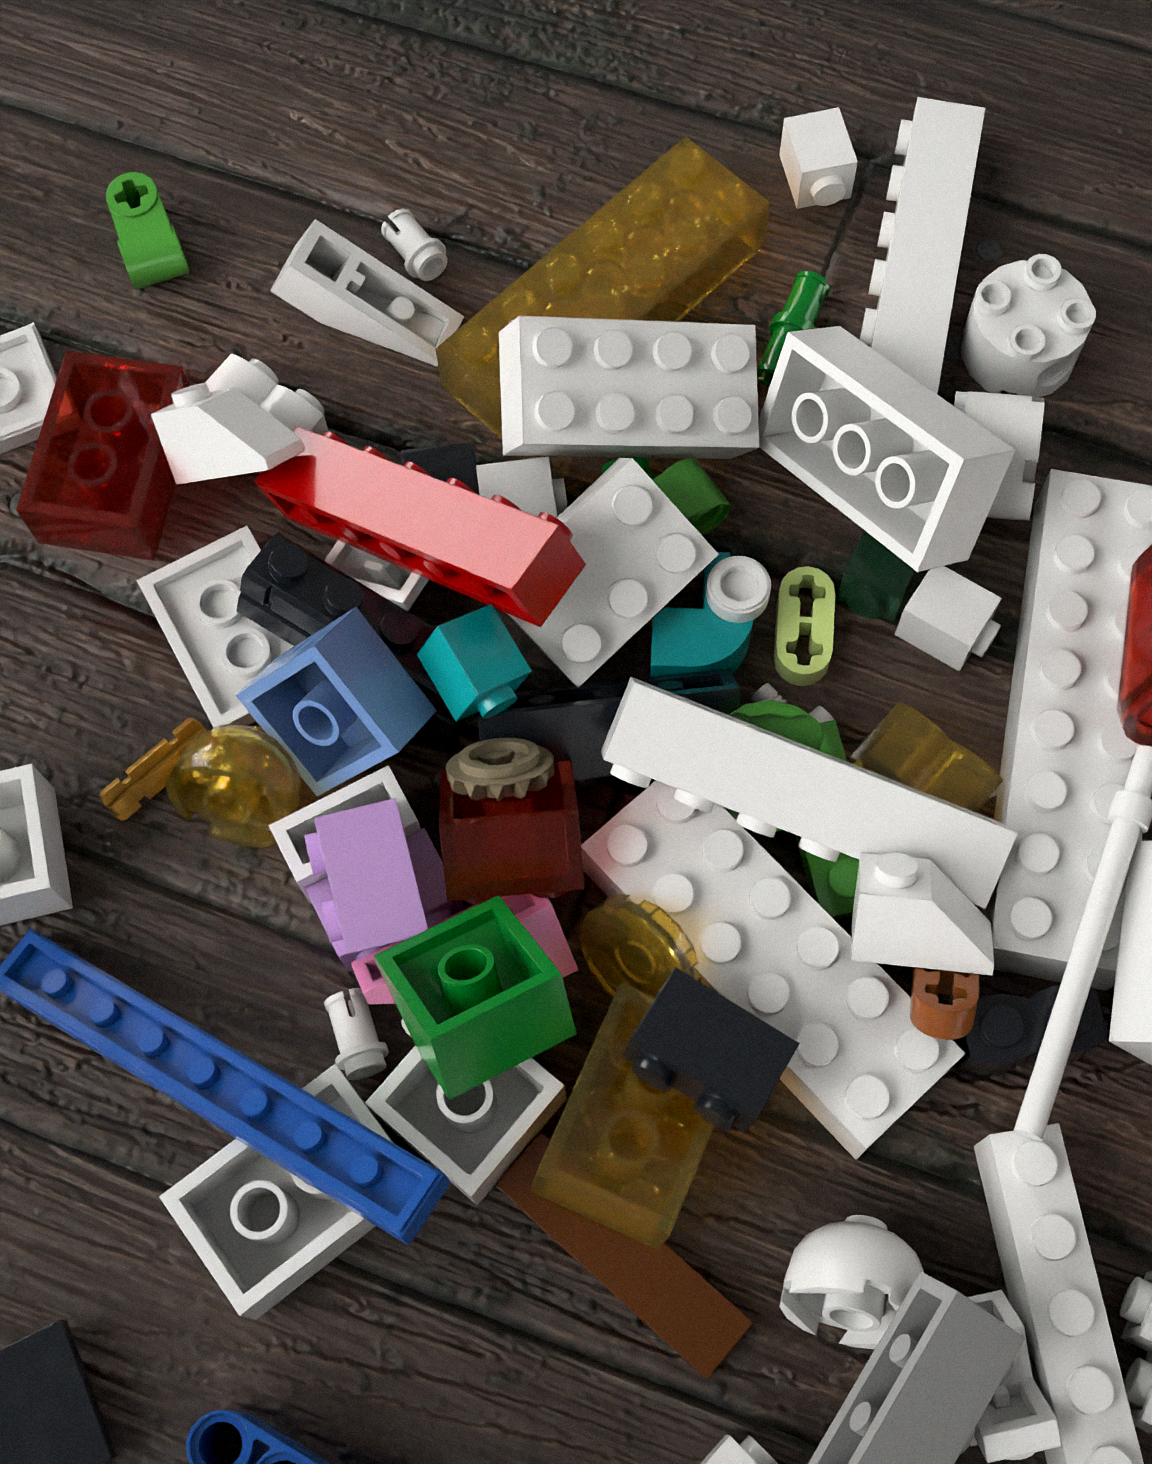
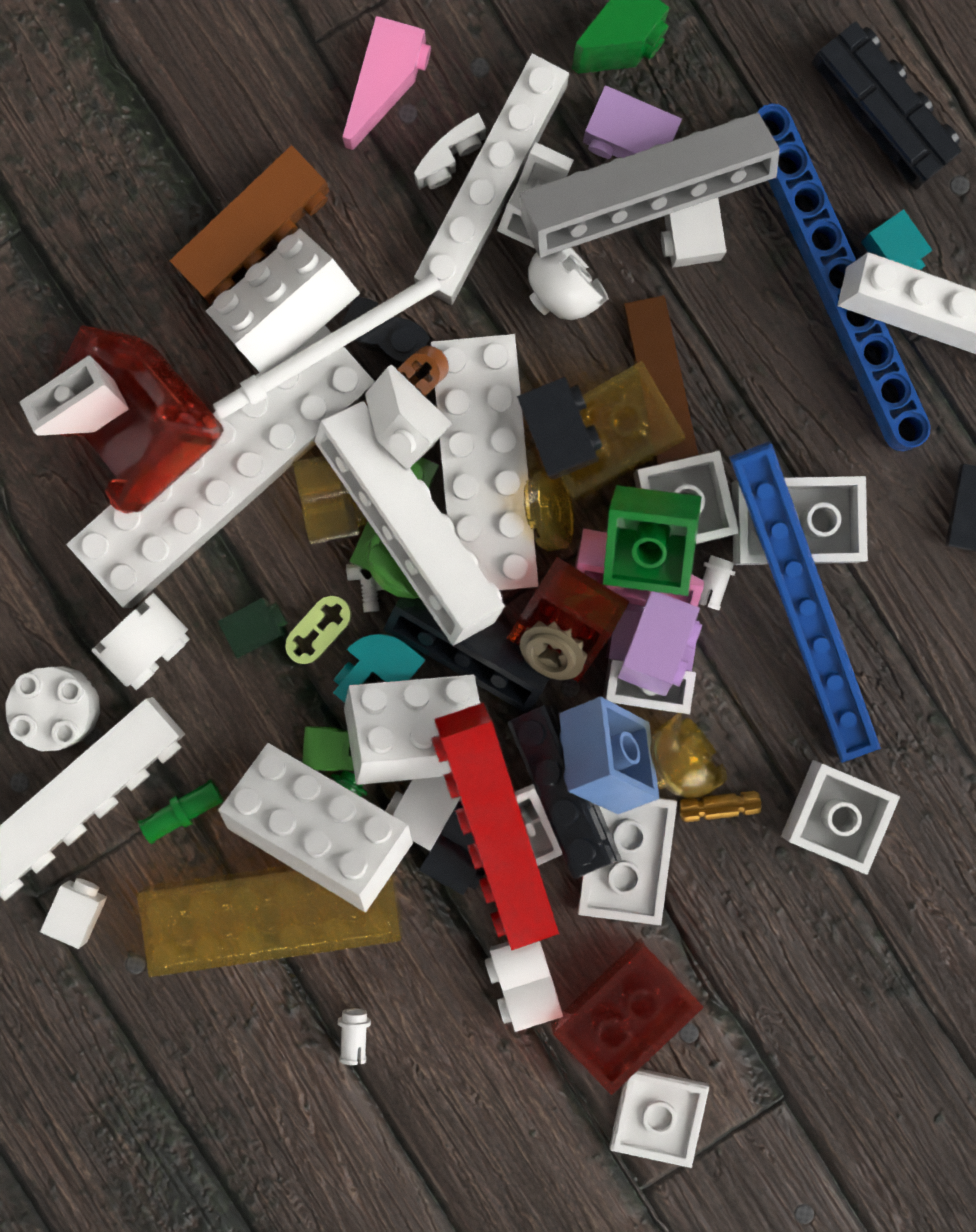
camera: 150 degrees left, 20 degrees up
bright green piece [106,172,190,290] -> none
white slope [151,383,305,485] -> none
white slope [270,219,464,366] -> none
teal brick [417,604,532,721] -> none
white tile [706,556,771,623] -> none
white brick [758,326,1015,572] -> none
white brick [895,566,1002,672] -> none

